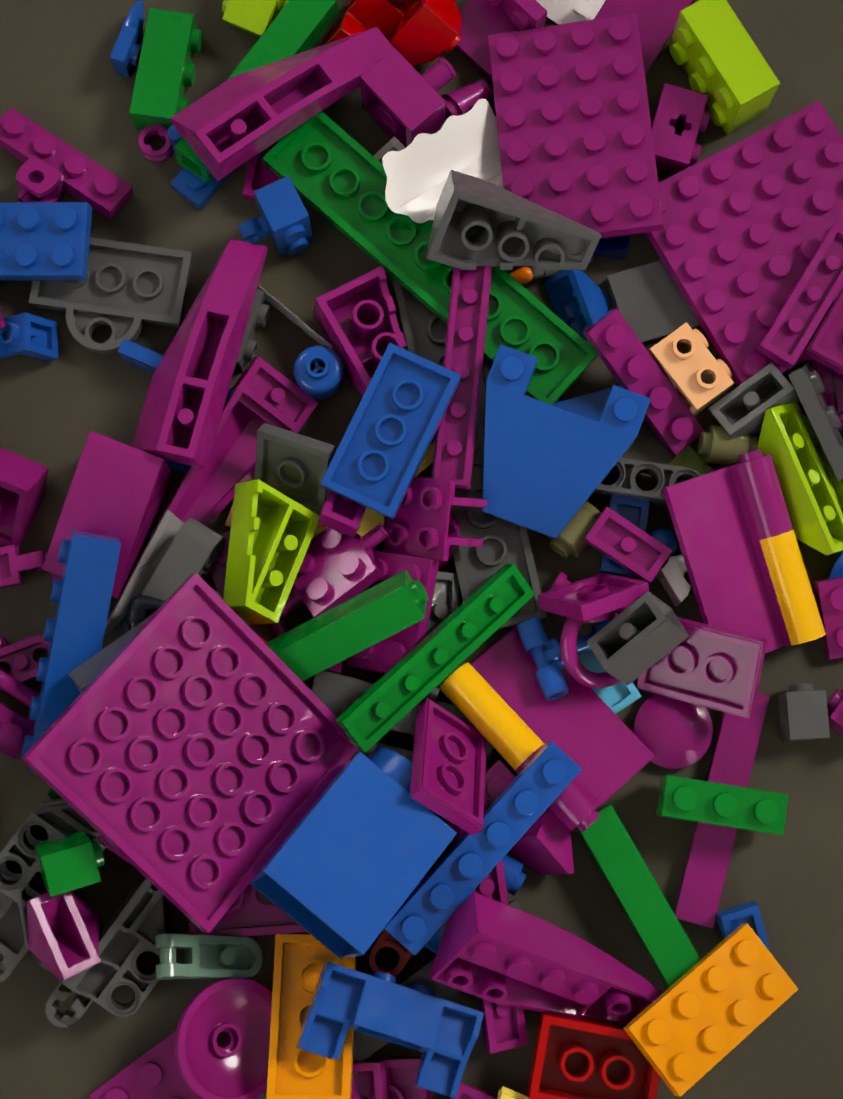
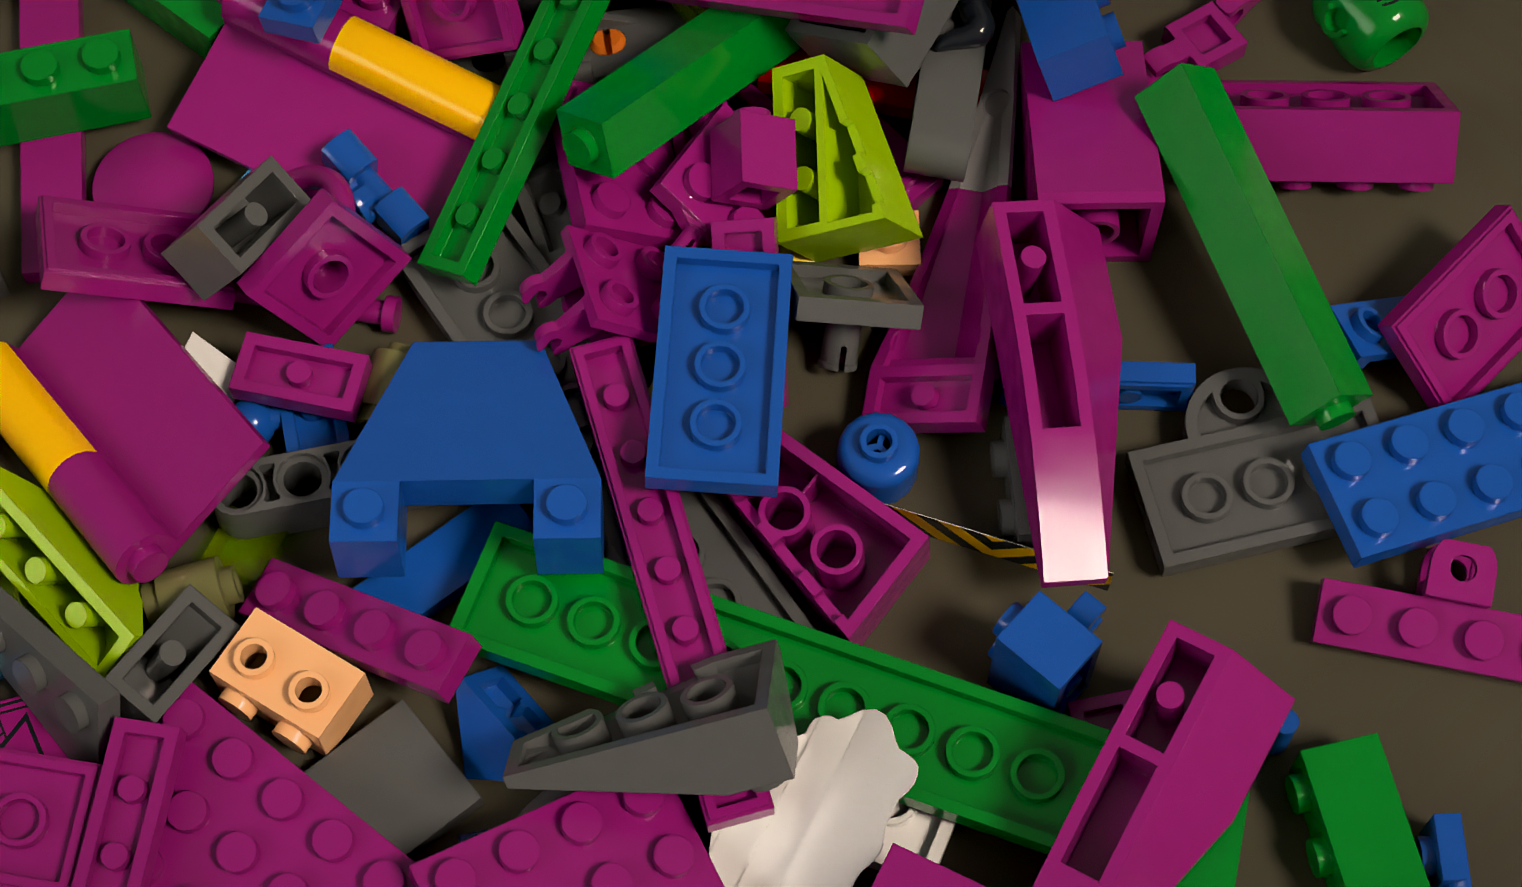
camera: 160 degrees right, 15 degrees down
magenta bush [138,124,173,163] -> none
none -> magenta brick [710,106,798,210]
none -> green brick [1134,63,1373,431]

